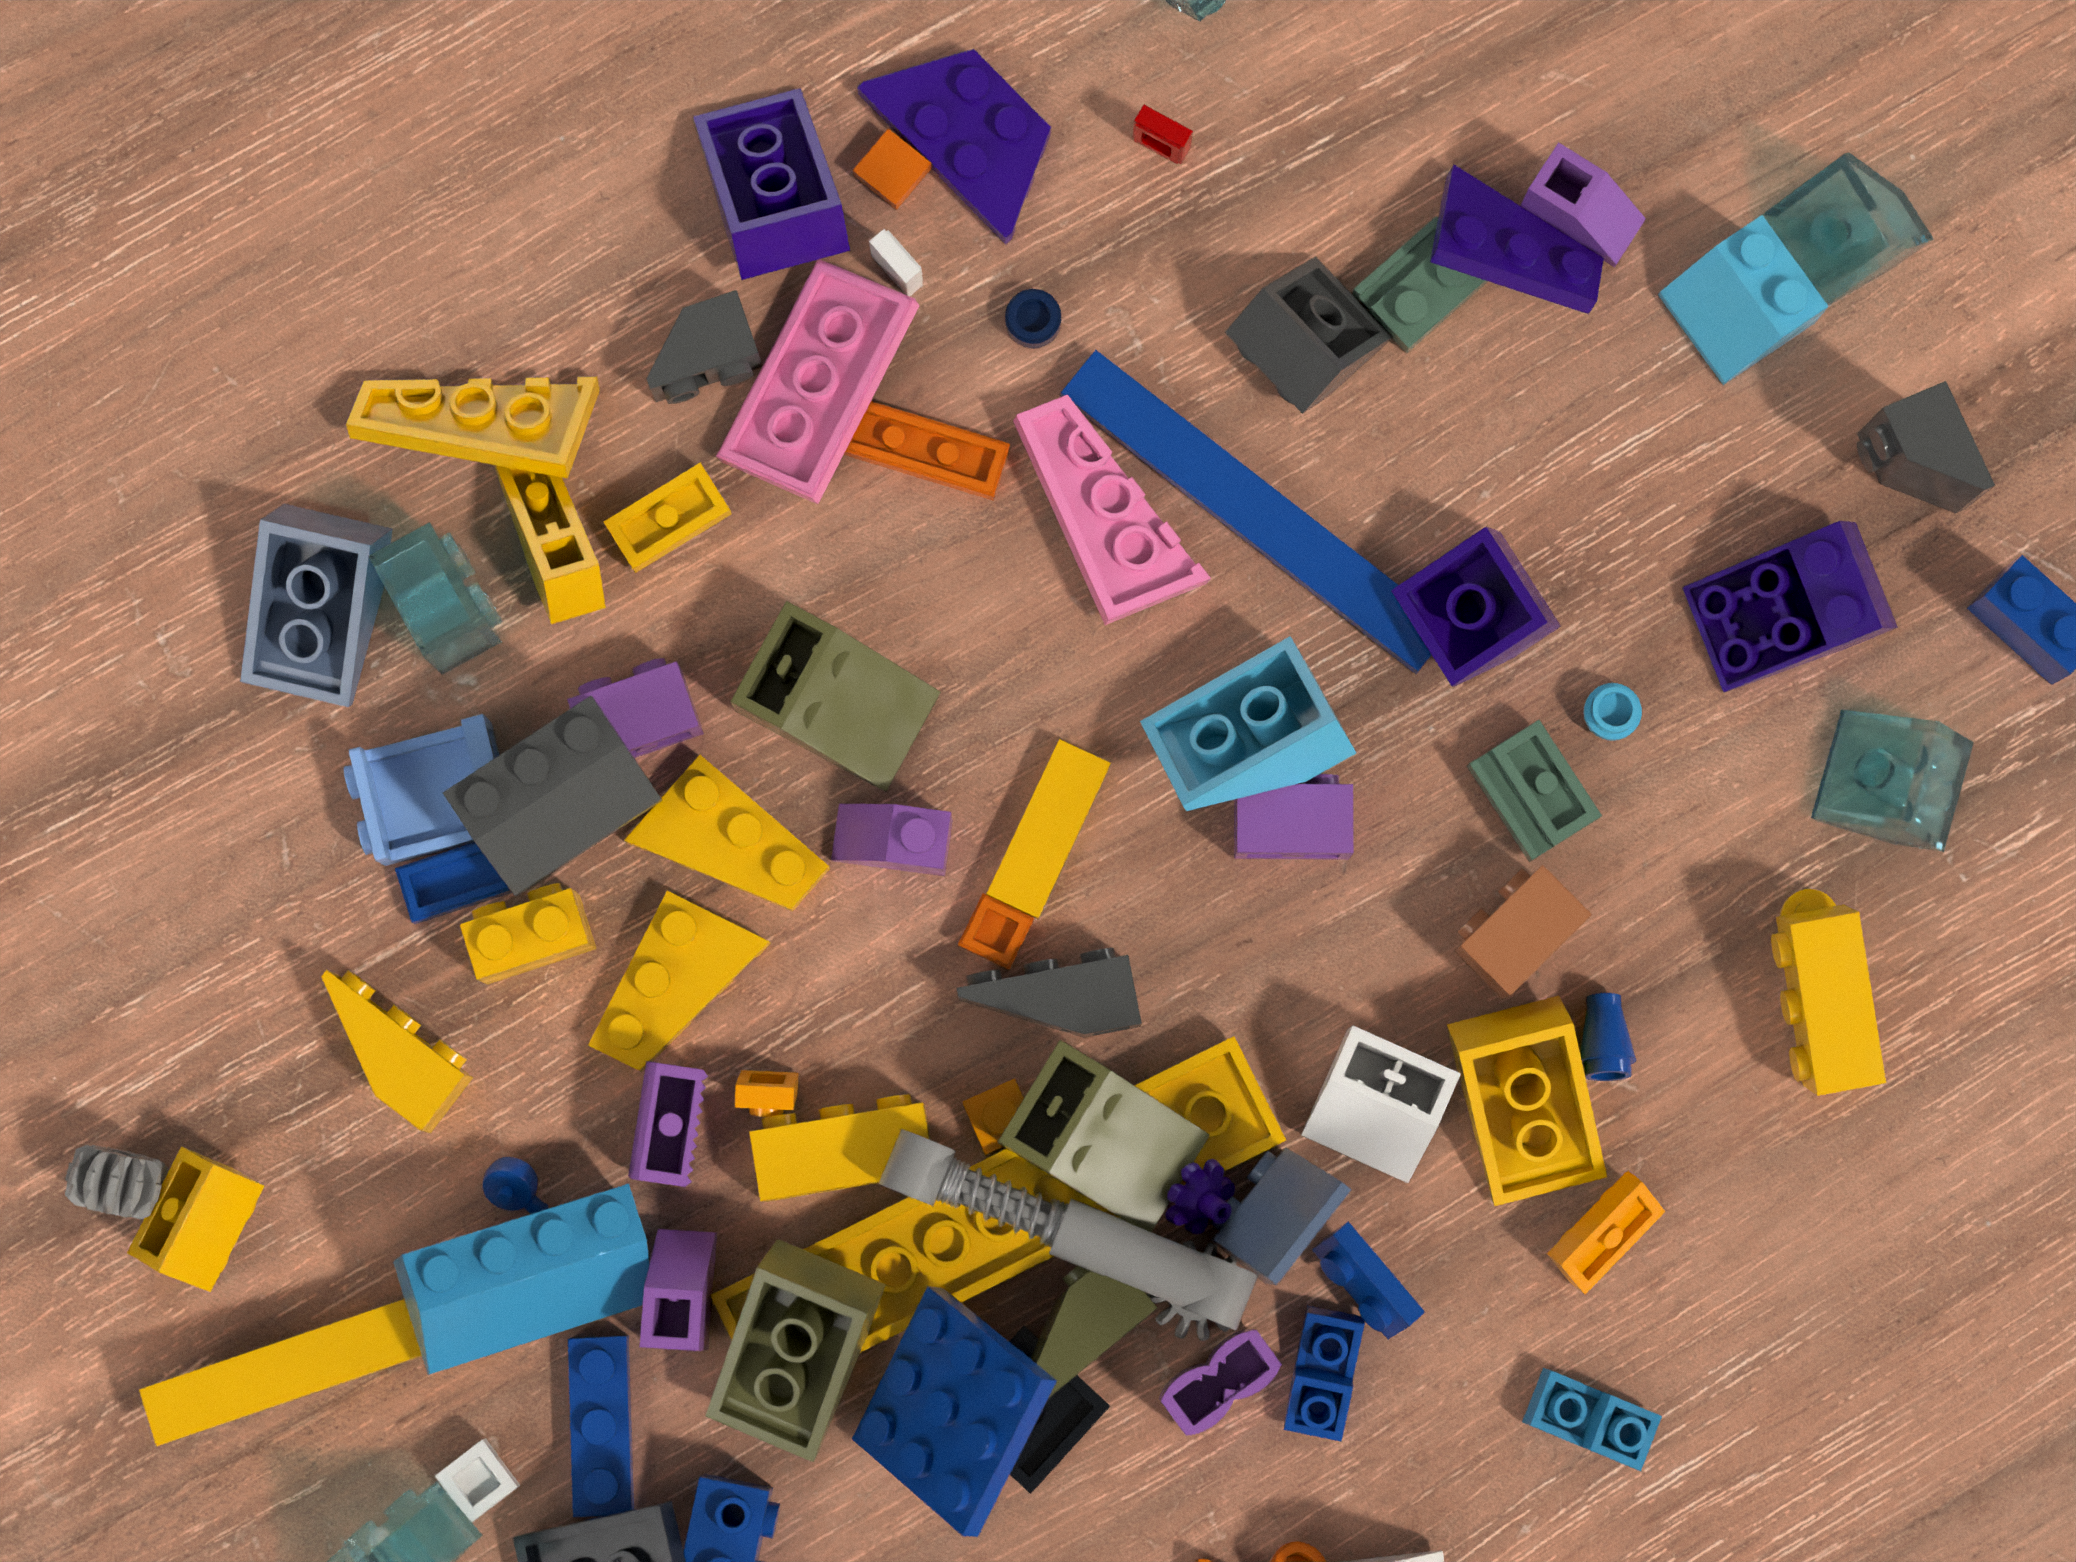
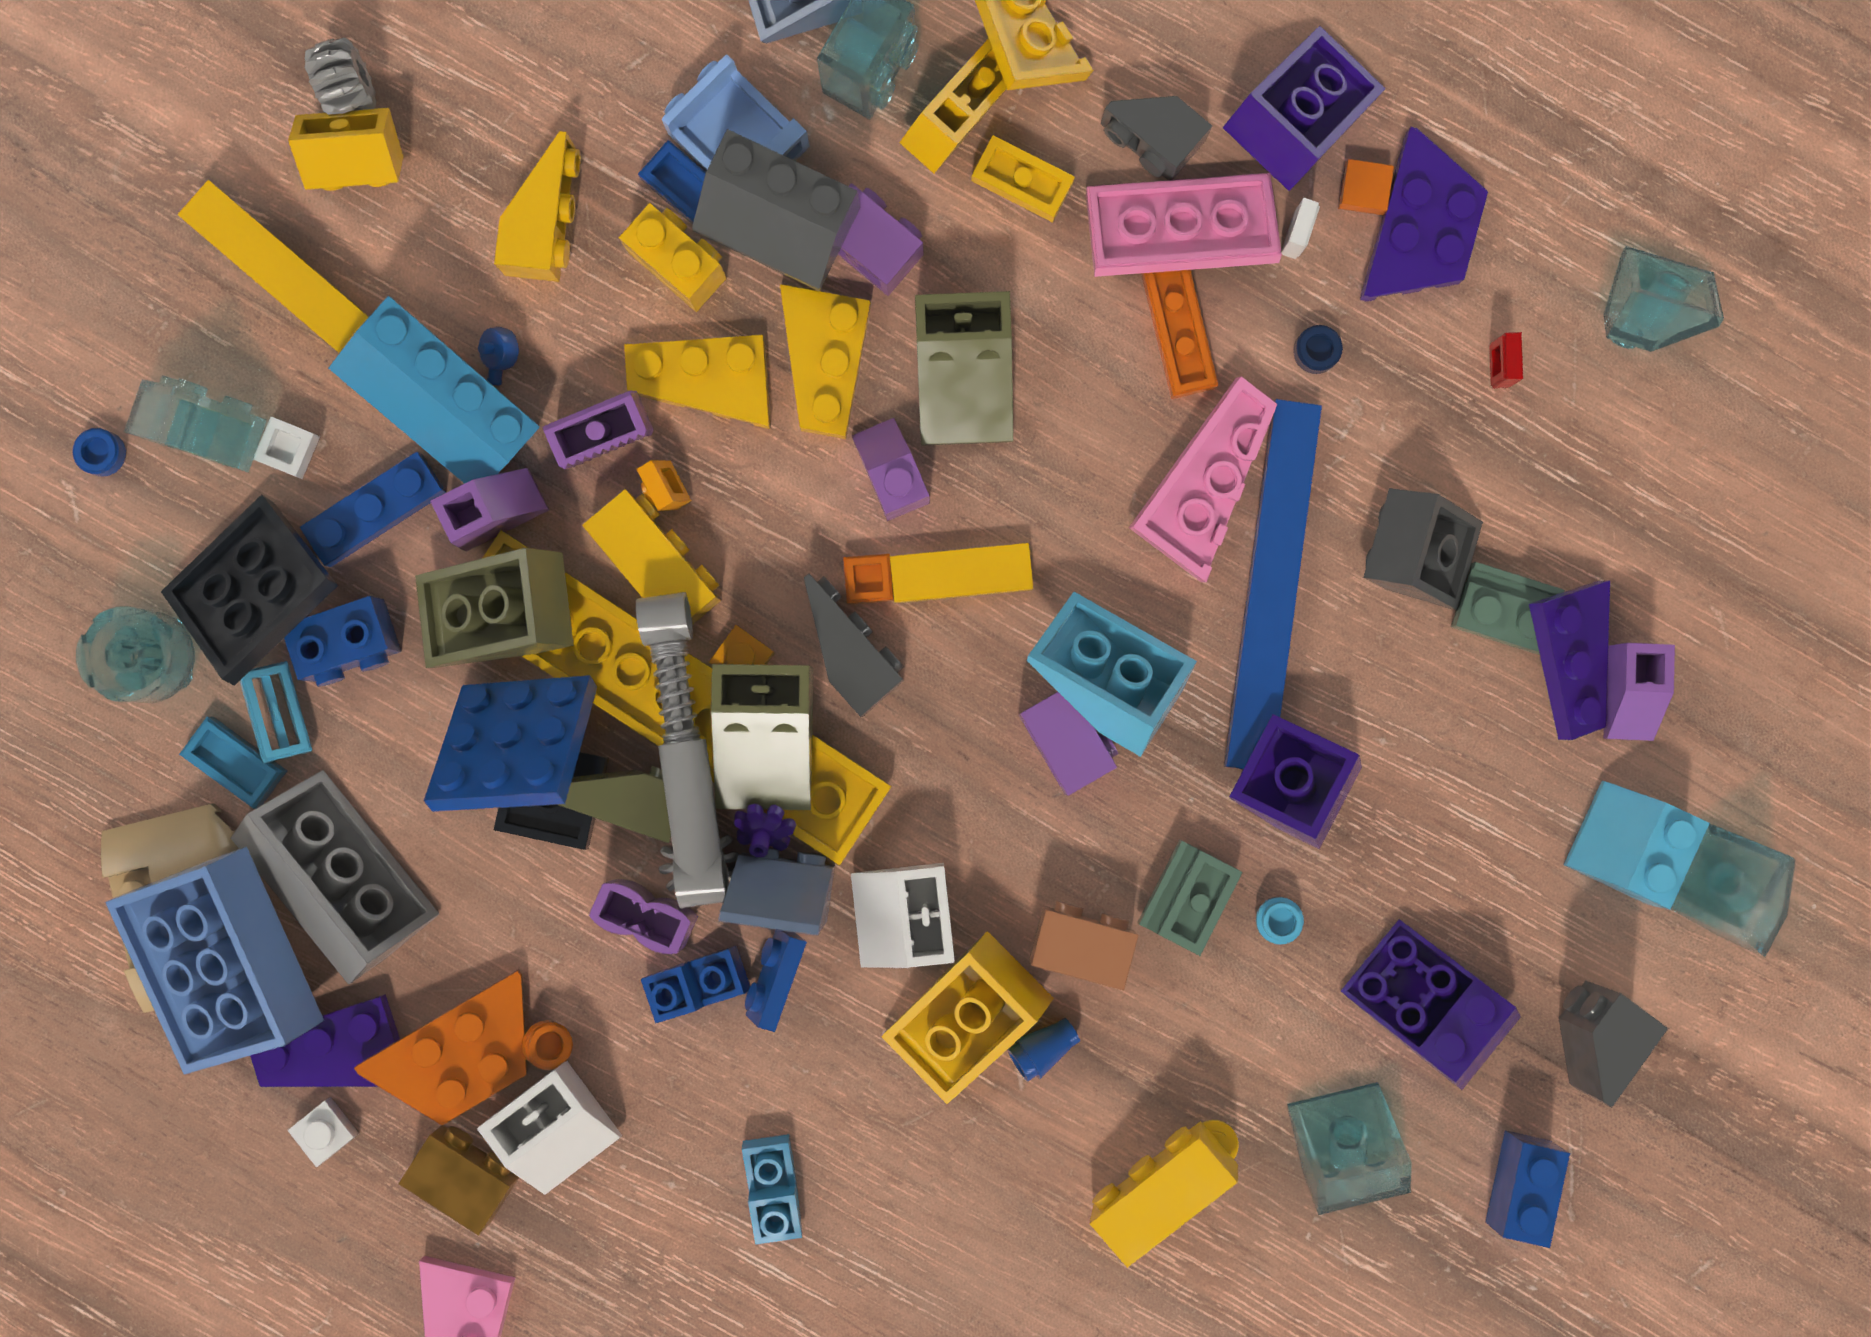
camera: 60 degrees right, 5 degrees up
light orange plate [1547,1170,1665,1295] -> none

